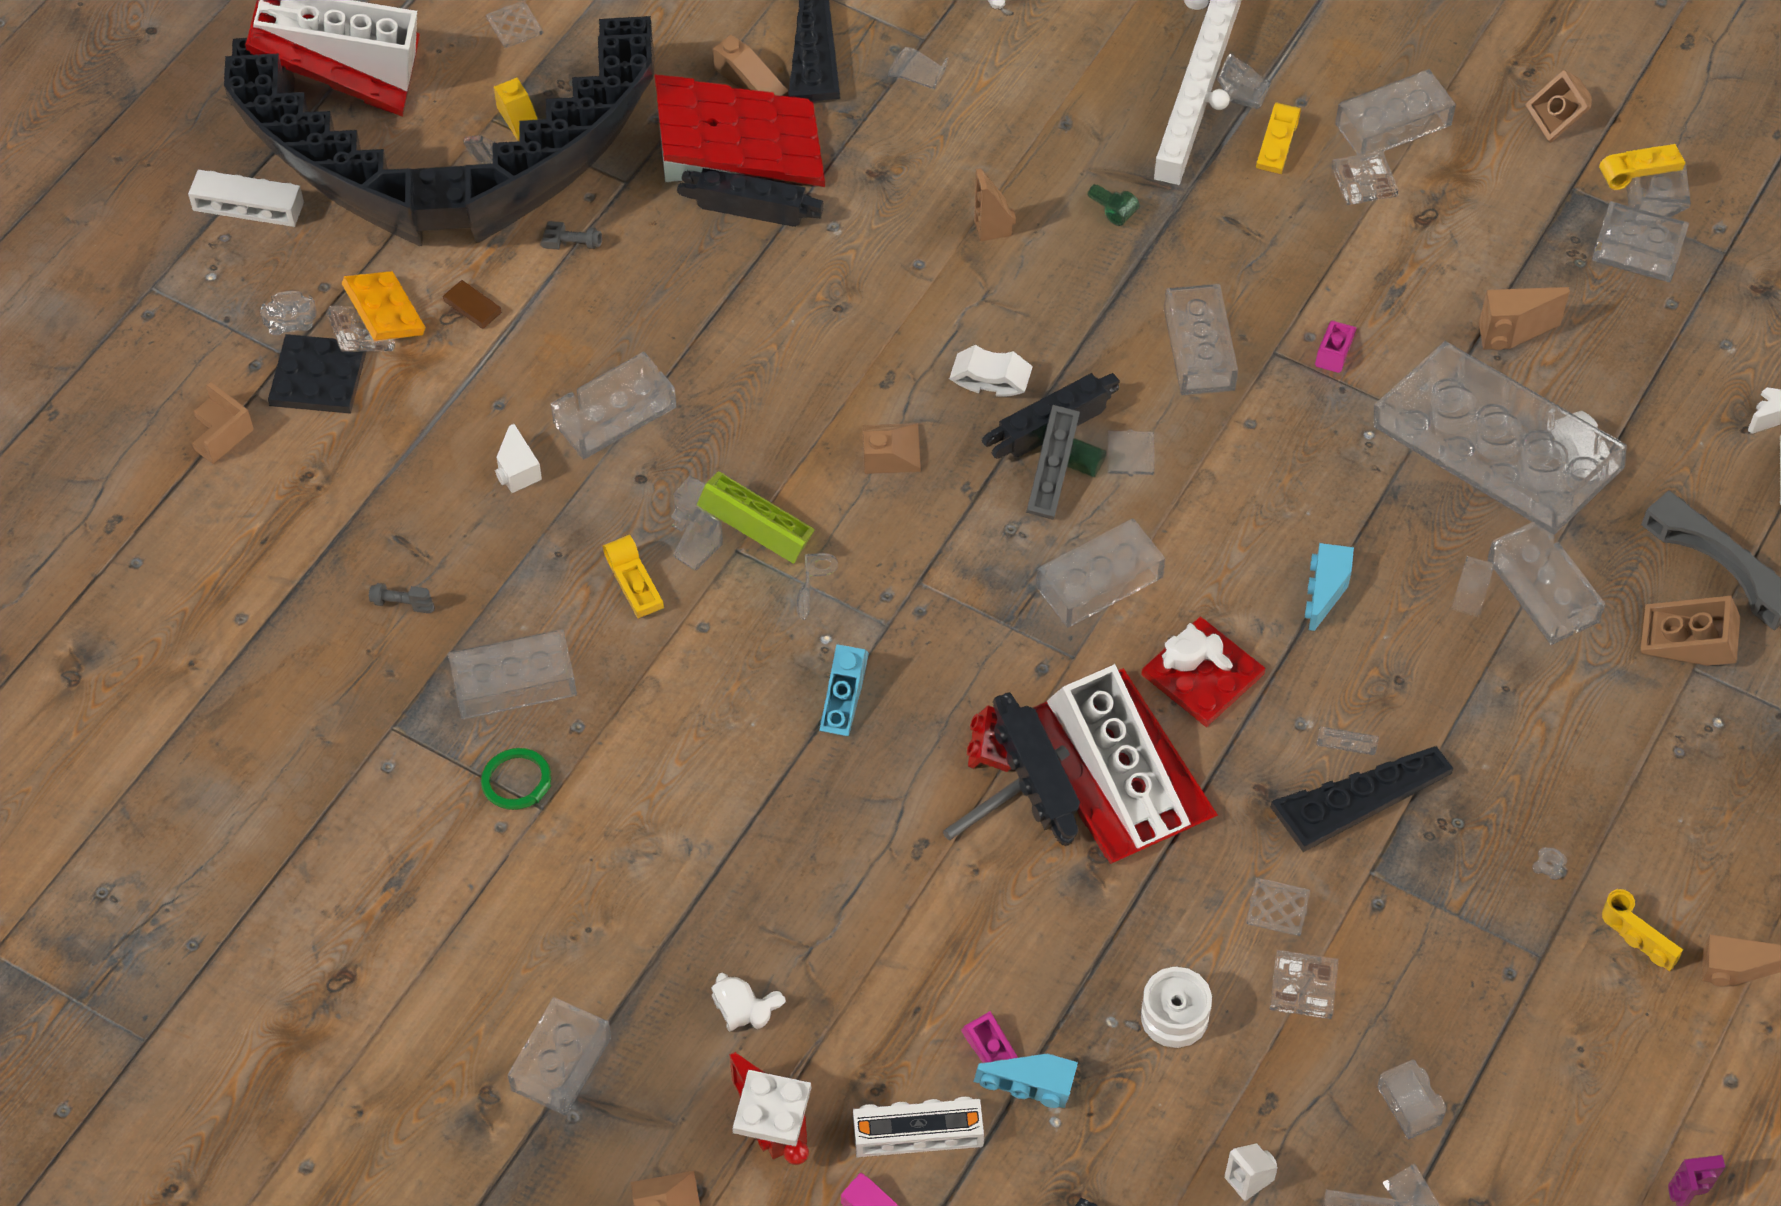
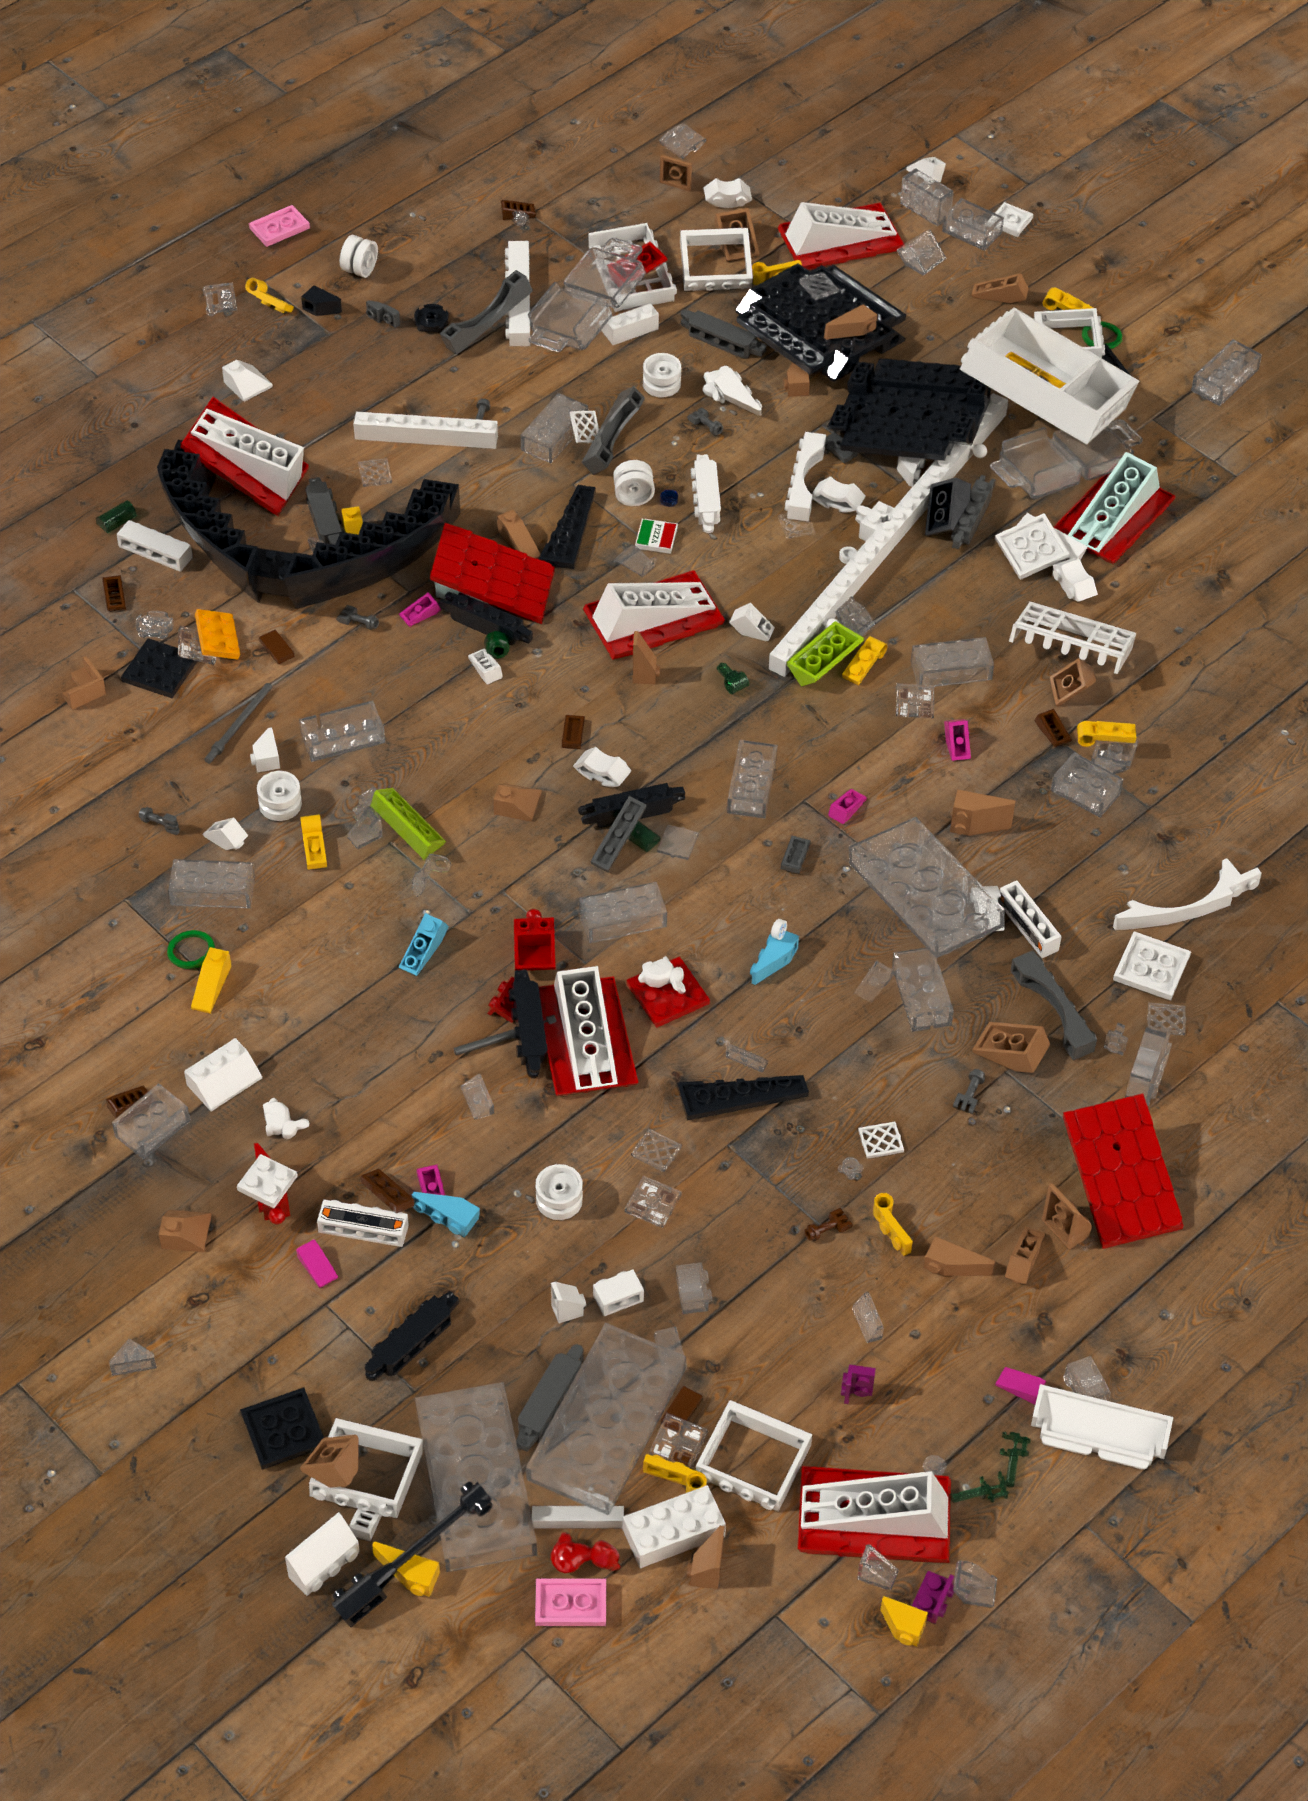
camera: 15 degrees right, 5 degrees down
none -> clear green brick [96,500,137,533]
none -> reddish brown slope [102,575,126,611]
none -> reddish brown slope [106,1085,154,1122]
none -> white slope [184,1038,262,1112]
none -> yellow slope [191,947,231,1014]
none -> white slope [203,817,248,850]
none -> dark grey bar [204,683,272,764]
none -> white wheel [257,771,302,821]
none -> dark grey hinge [305,477,345,545]
none -> reddish brown plate [361,1169,414,1213]
none -> dark pink slope [399,592,441,627]
none -> clear slope [461,1074,494,1120]
none -> white slope [468,649,503,684]
none -> dark green head [484,631,510,659]
none -> red slope [514,909,556,971]
none -> reddish brown tile [562,715,585,749]
none -> white piece [583,570,725,660]
none -> white brick [593,1269,644,1316]
none -> tile [635,518,678,554]
none -> white slope [729,603,775,641]
none -> white tile [771,919,787,940]
none -> dark grey plate [780,836,811,874]
none -> lime slope [787,621,864,687]
none -> reddish brown hinge [804,1208,853,1241]
none -> clear slope [852,1292,884,1343]
none -> white window [858,1122,904,1159]
none -> dark pink slope [944,719,971,761]
none -> dark grey hinge [953,1069,985,1114]
none -> white brick [998,880,1061,958]
none -> white window [1009,601,1136,674]
none -> reddish brown slope [1034,709,1072,748]

